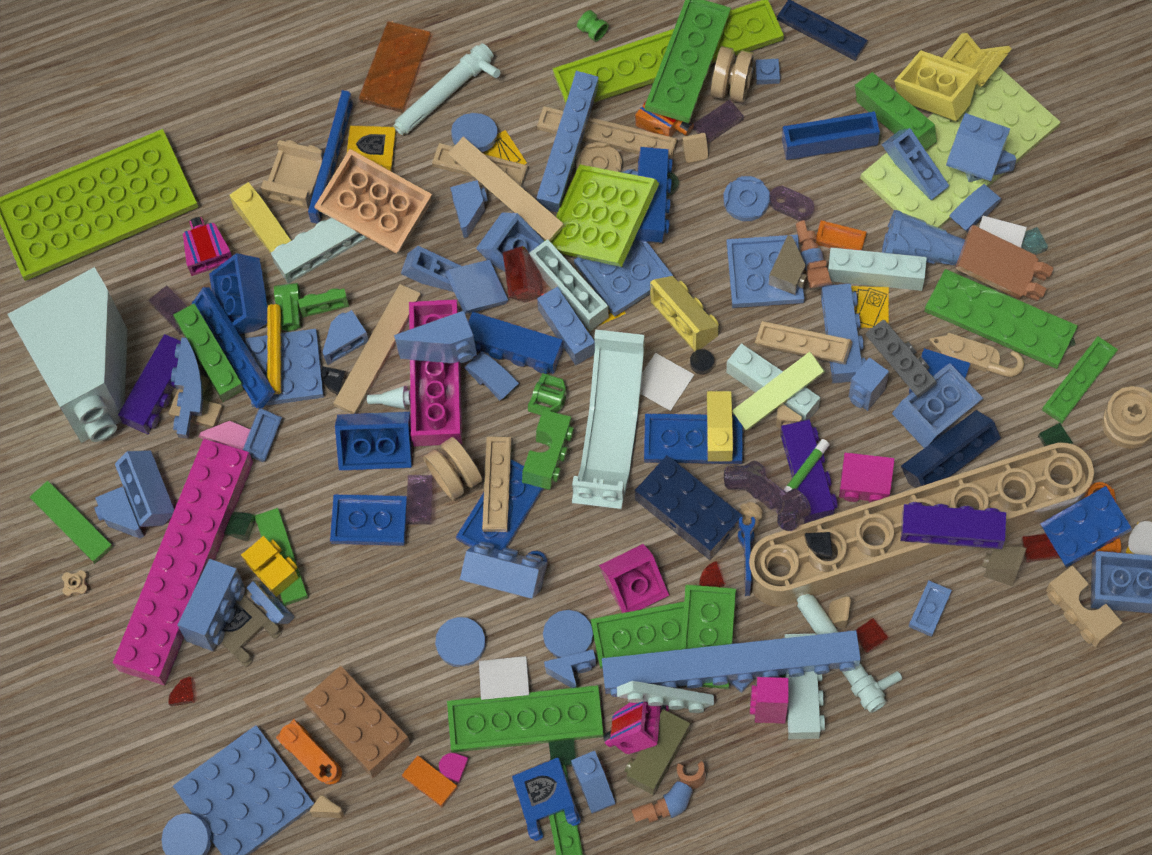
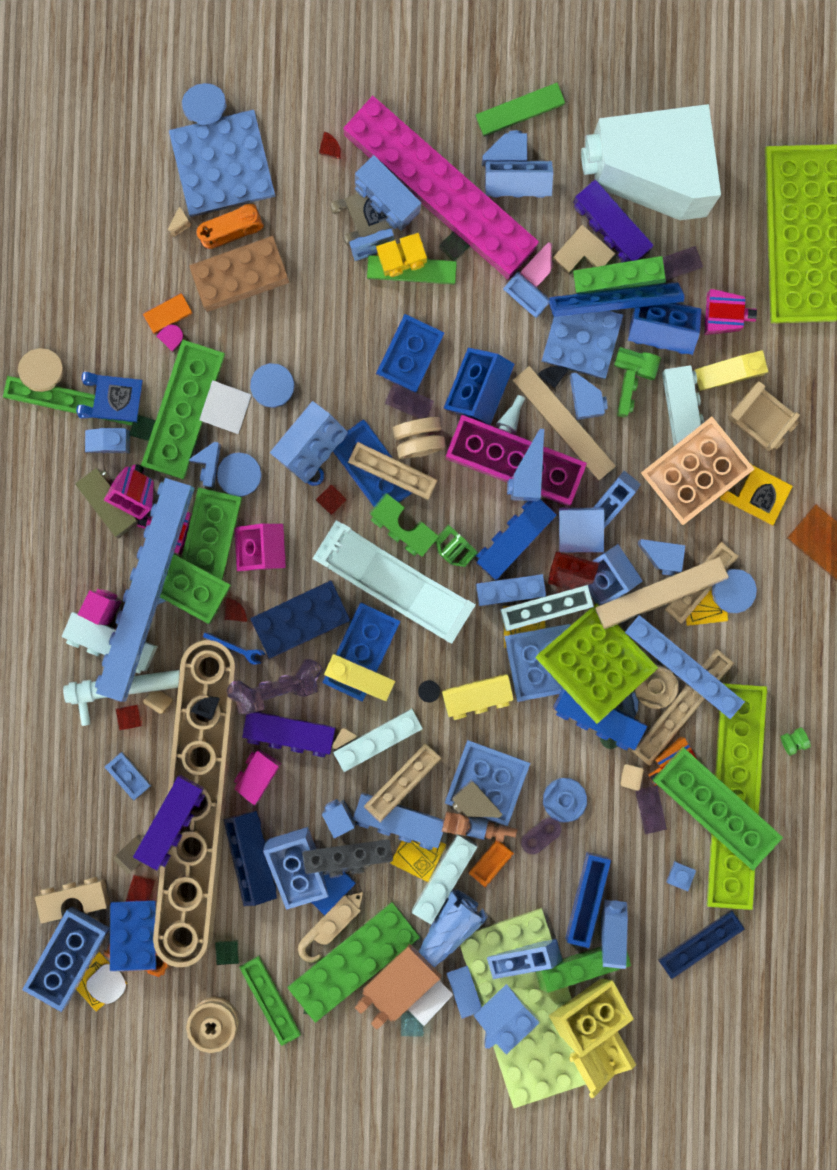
camera: 110 degrees right, 20 degrees up
tan plate [62,570,87,596] -> none
medium blue slope [171,337,203,439] -> none
yellow axle [267,304,281,395] -> none
blue tile [308,90,353,224] -> none
light aqua cylinder [393,43,500,135] -> none
medium blue slope [464,351,519,401] -> none
light aqua plate [617,681,714,713] -> none
nougat piece [631,761,706,823] -> none
white sticker [640,353,694,411] -> none
tan wheel [711,46,754,103] -> none
yellowish green tile [732,352,825,431] -> none
tan plate [739,502,763,527] -> none
bright green bar [779,439,830,502] -> none
none -> clear red tile [316,484,347,516]
none -> medium blue slope [601,900,628,969]

